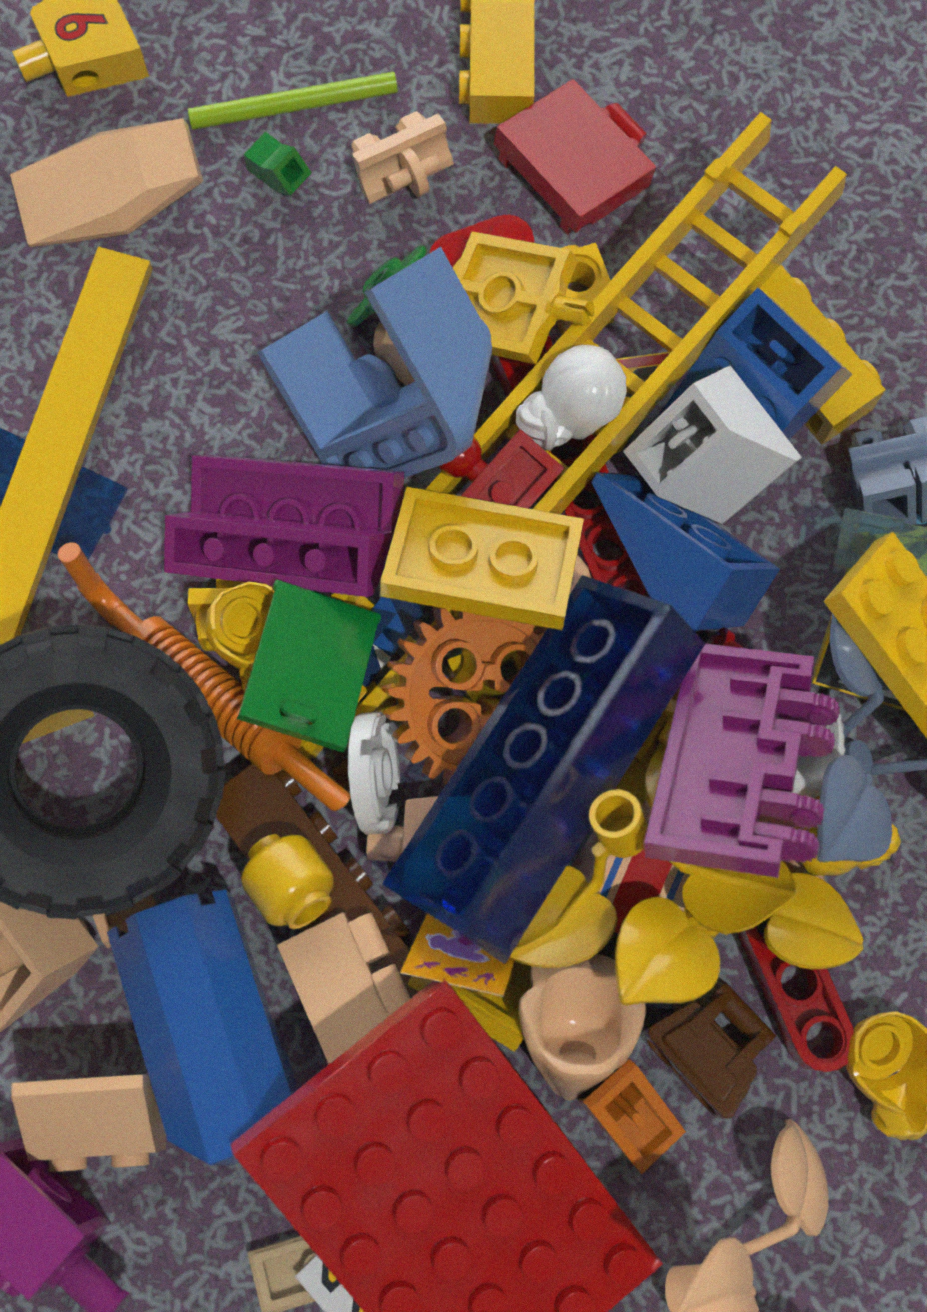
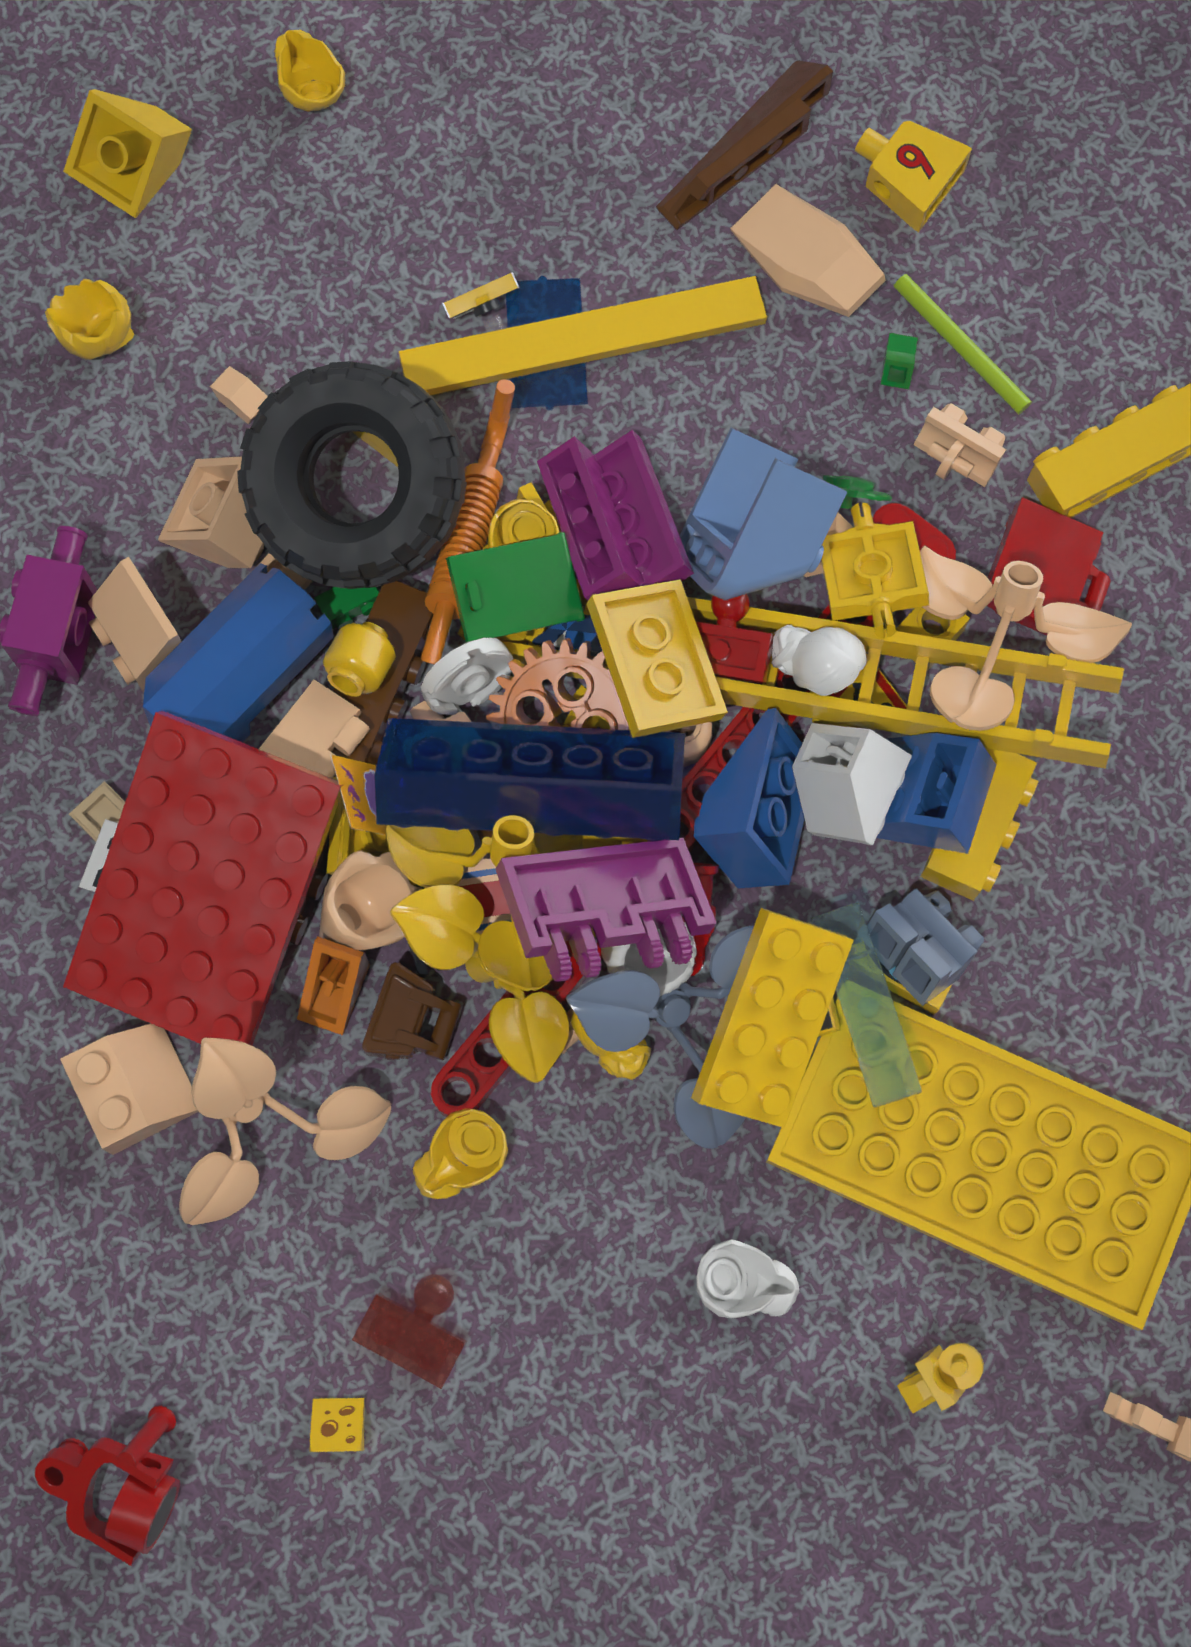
camera: 60 degrees right, 0 degrees up
none -> green piece [314,587,379,630]
none -> light nougat plant [920,546,1132,731]

